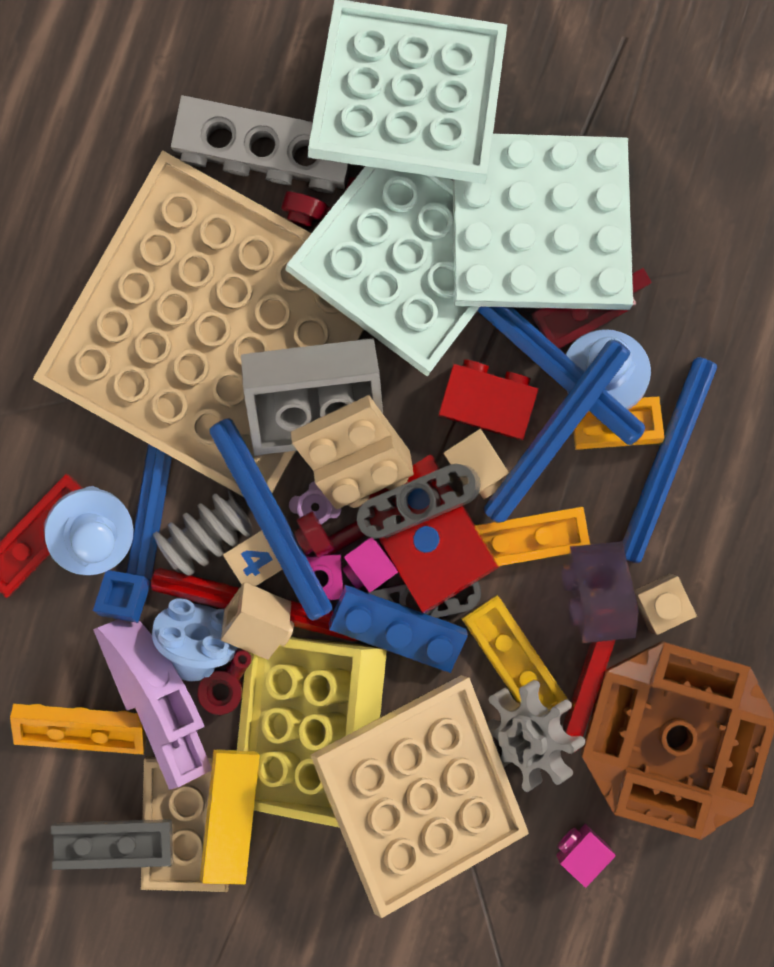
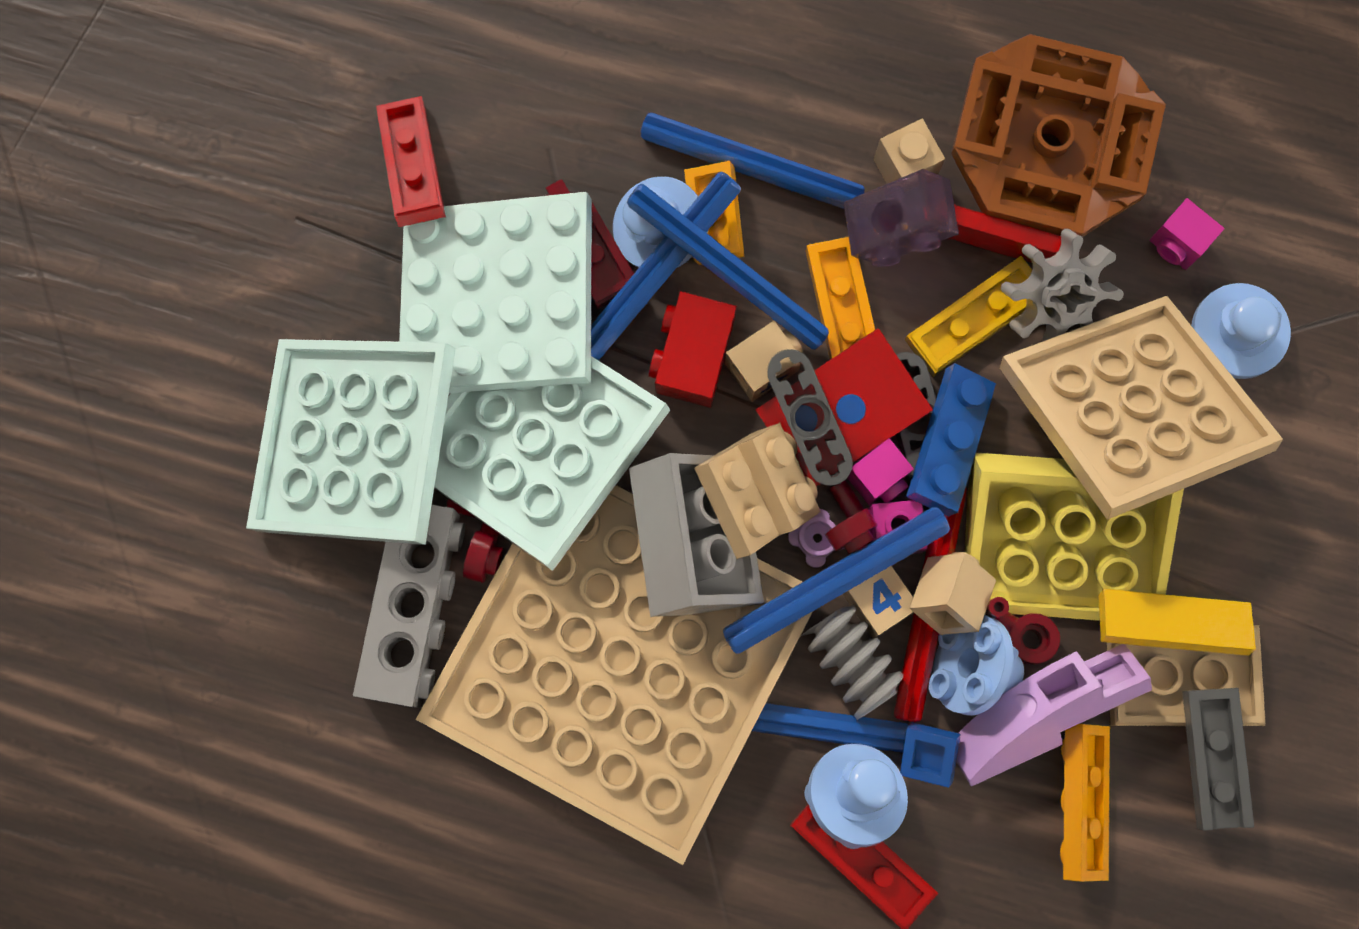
camera: 90 degrees left, 10 degrees down
none -> tile [376,96,446,227]
none -> light blue plate [1191,283,1291,379]

